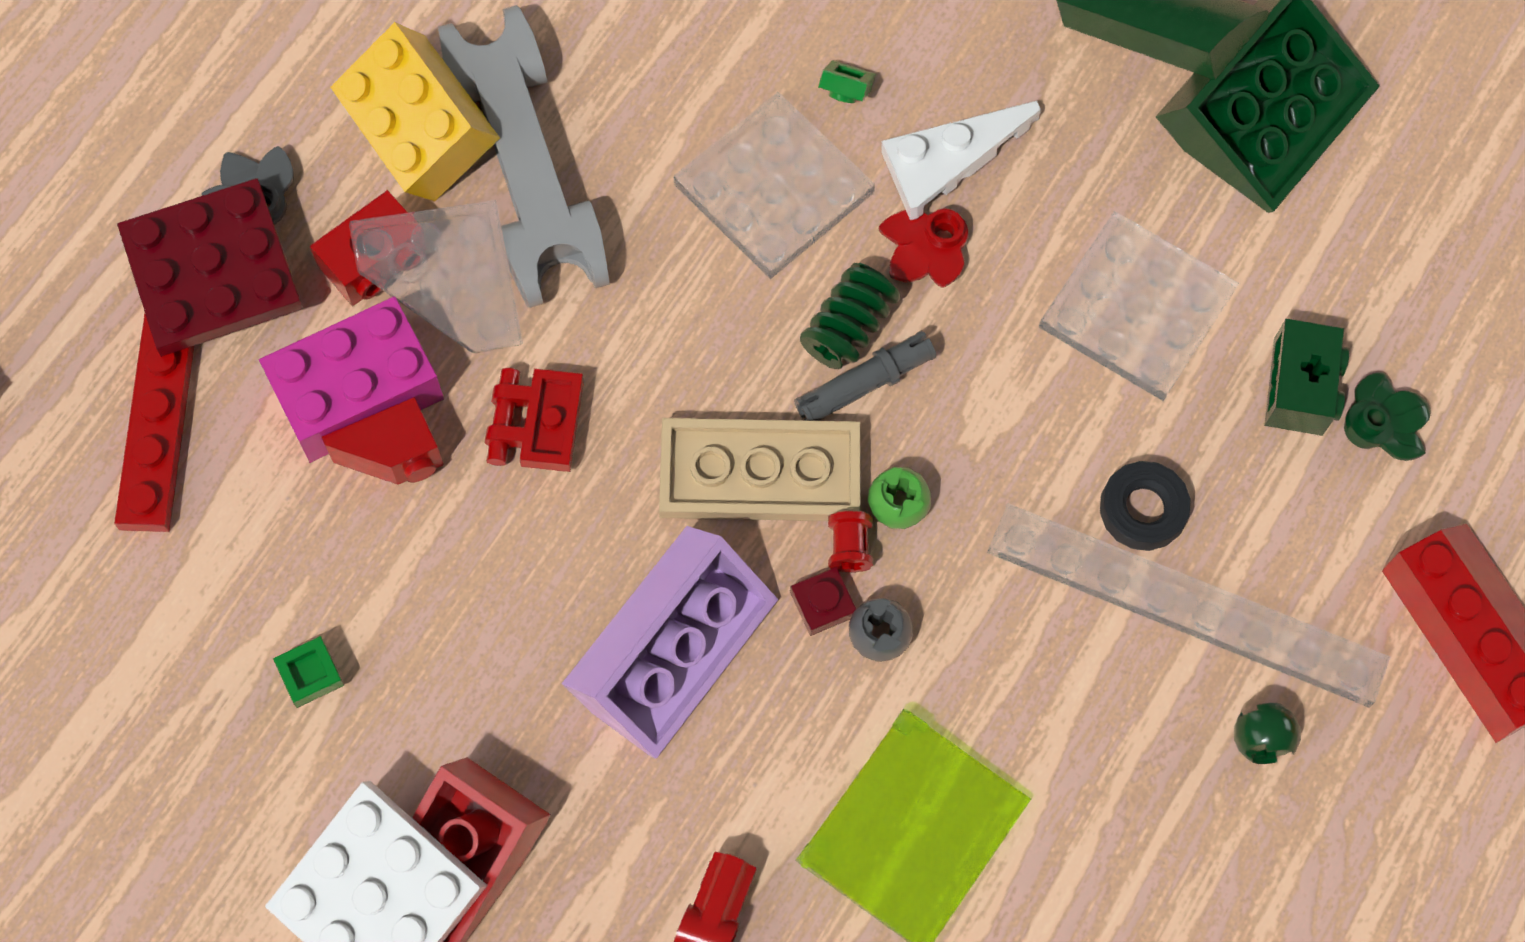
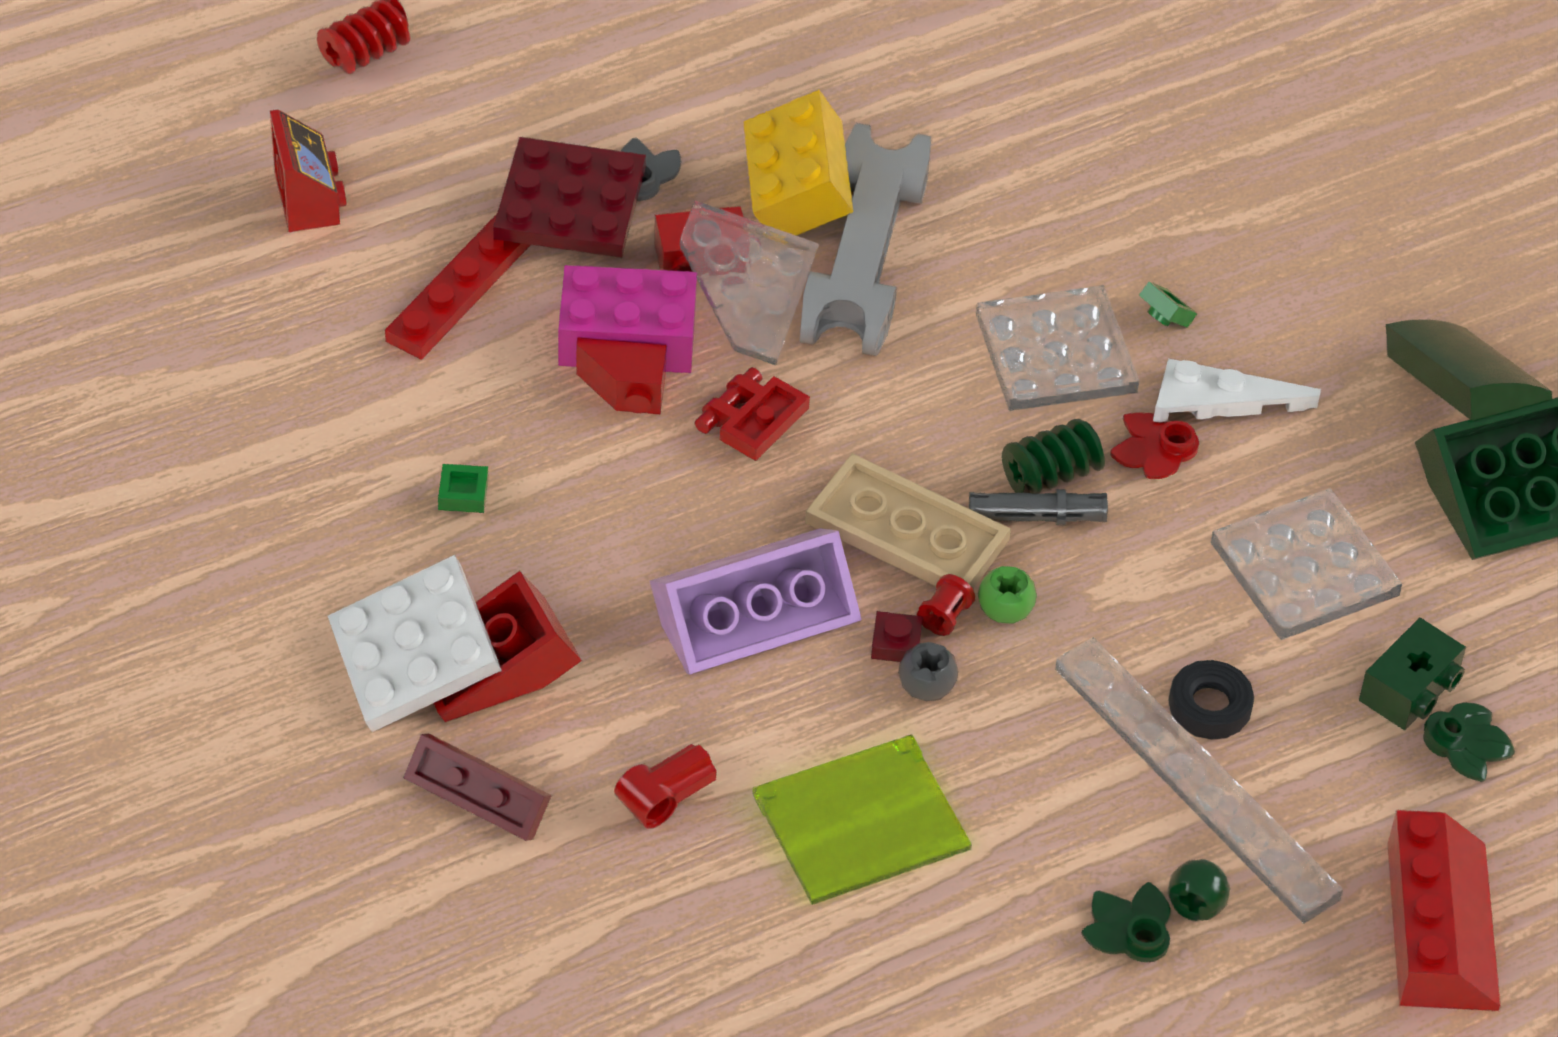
camera: 30 degrees right, 20 degrees down
none -> dark green plate [1081,882,1171,962]

